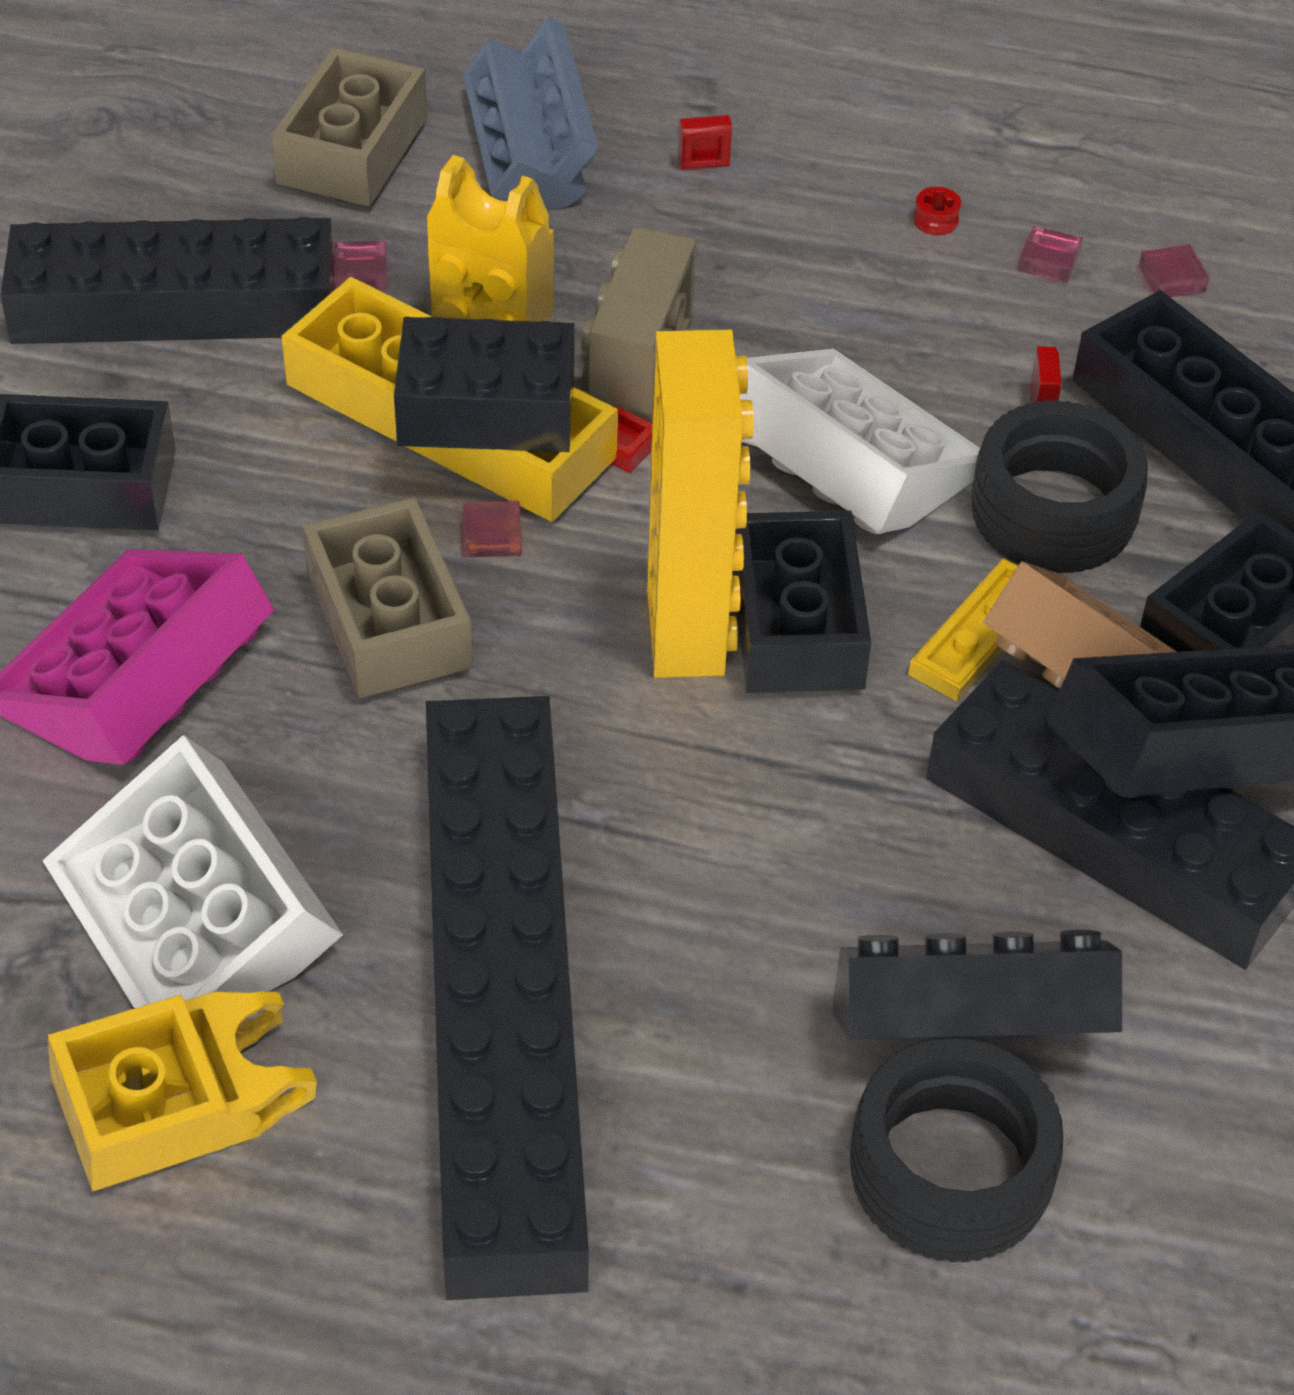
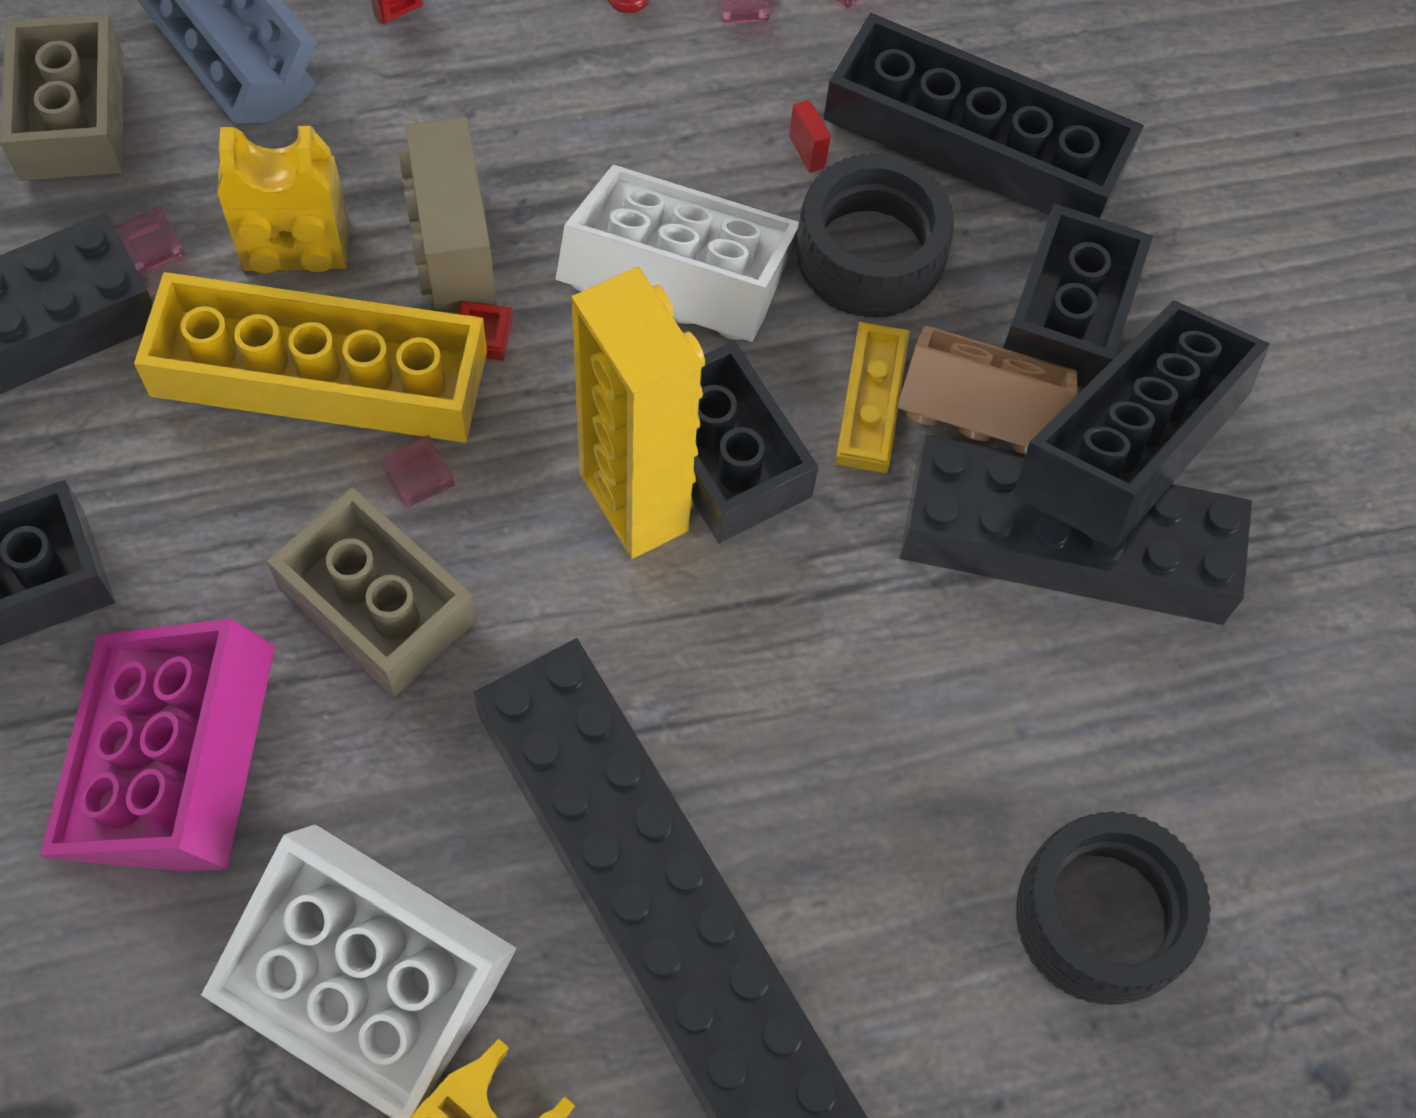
camera: 30 degrees left, 15 degrees up
black brick [394,317,575,452] -> none
black slope [833,930,1122,1040] -> none

